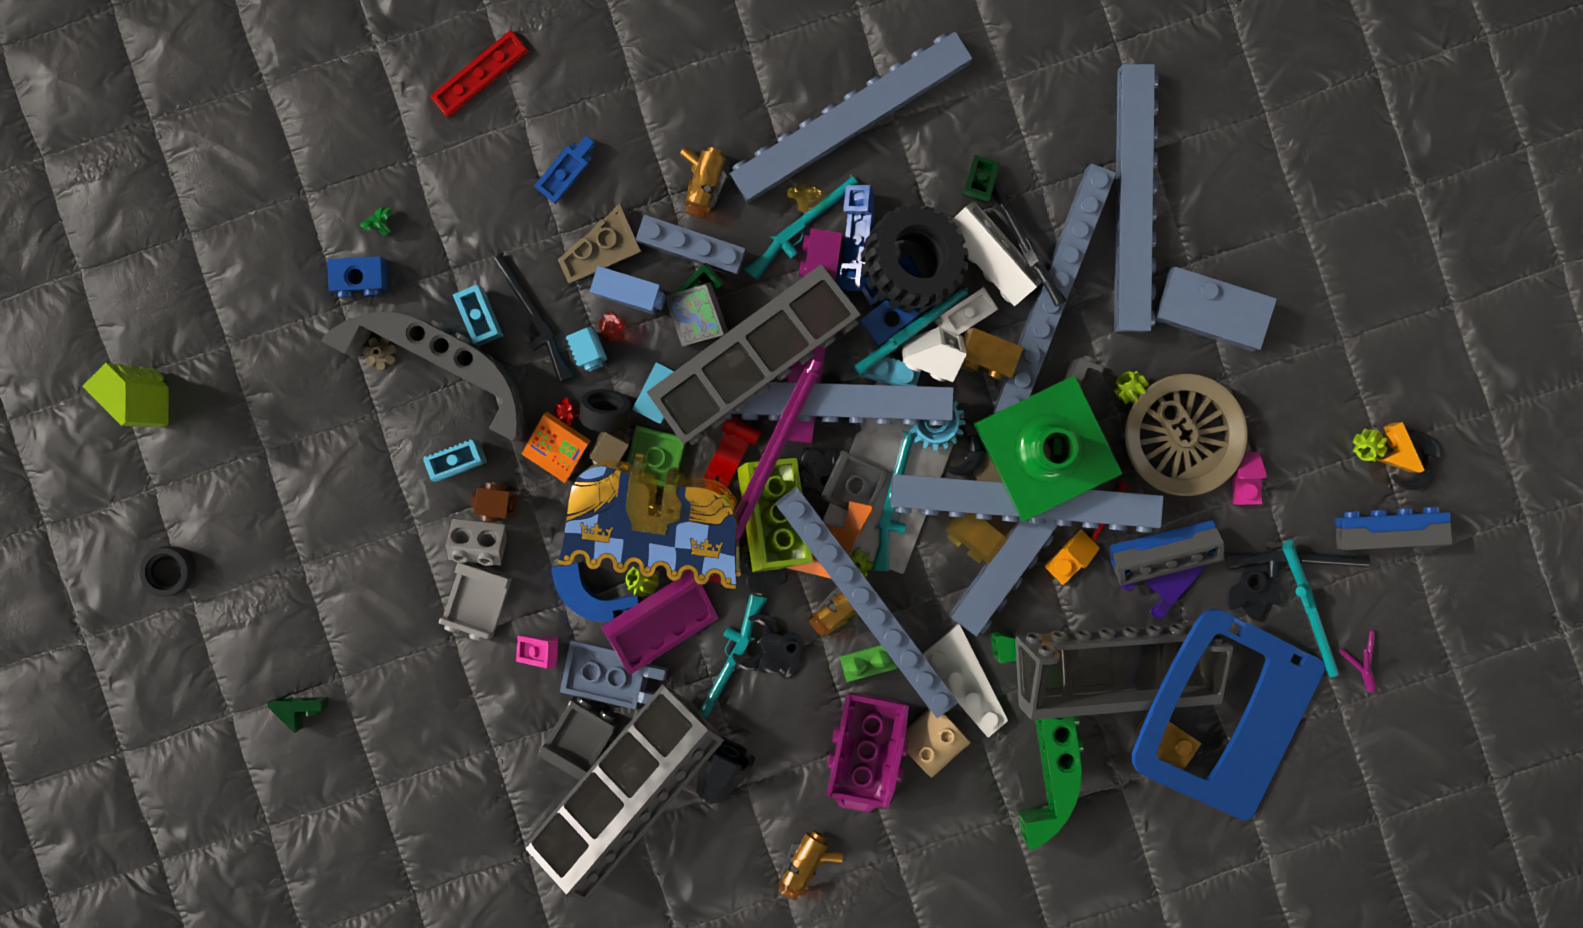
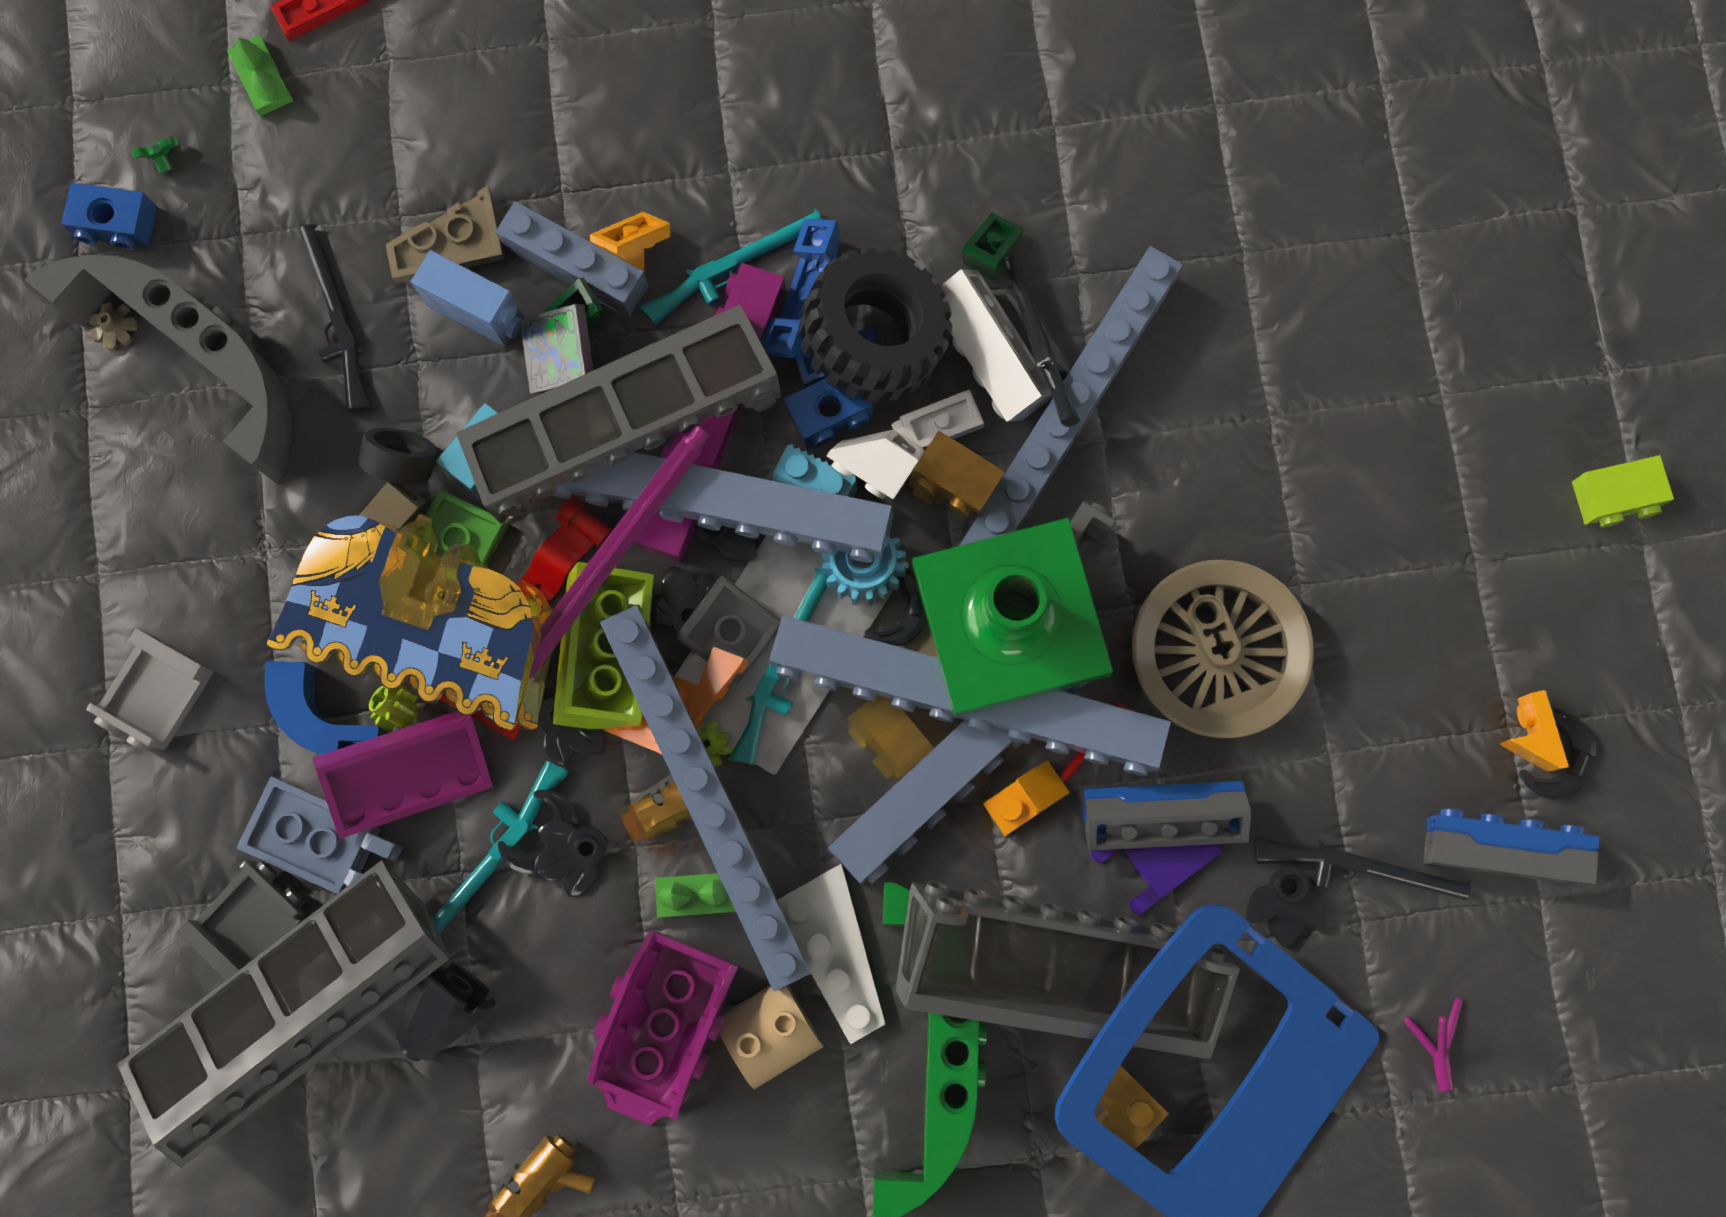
camera: 15 degrees right, 10 degrees down
medium azure brick [423,439,487,482] -> none
light grey brick [446,519,507,566] -> none
medium azure brick [453,284,504,346] -> none
reddish brown brick [471,482,518,522] -> none
dark pink slope [516,635,558,668] -> none
orange tile [522,412,591,483] -> none
blue hinge [534,136,596,205] -> none
red plant [553,397,580,427] -> none
medium azure brick [566,327,608,372] -> none
clear red plant [598,310,626,343] -> none
pearl gold piece [680,146,727,219] -> none
sand blue brick [730,32,972,204] -> none
clear yellow plant [787,183,822,212] -> none
teal piece [854,287,969,375] -> none
sand blue brick [1114,64,1159,333] -> none
lime gear [1114,371,1149,404] -> none
sand blue brick [1155,267,1277,352] -> none
dark pink slope [1232,451,1267,505] -> none
teal piece [1282,540,1339,677] -> none
lime gear [1353,428,1388,462] -> none
none -> bright green tile [227,35,293,117]
none -> light orange slope [590,211,670,271]
none -> lime brick [1572,455,1674,528]

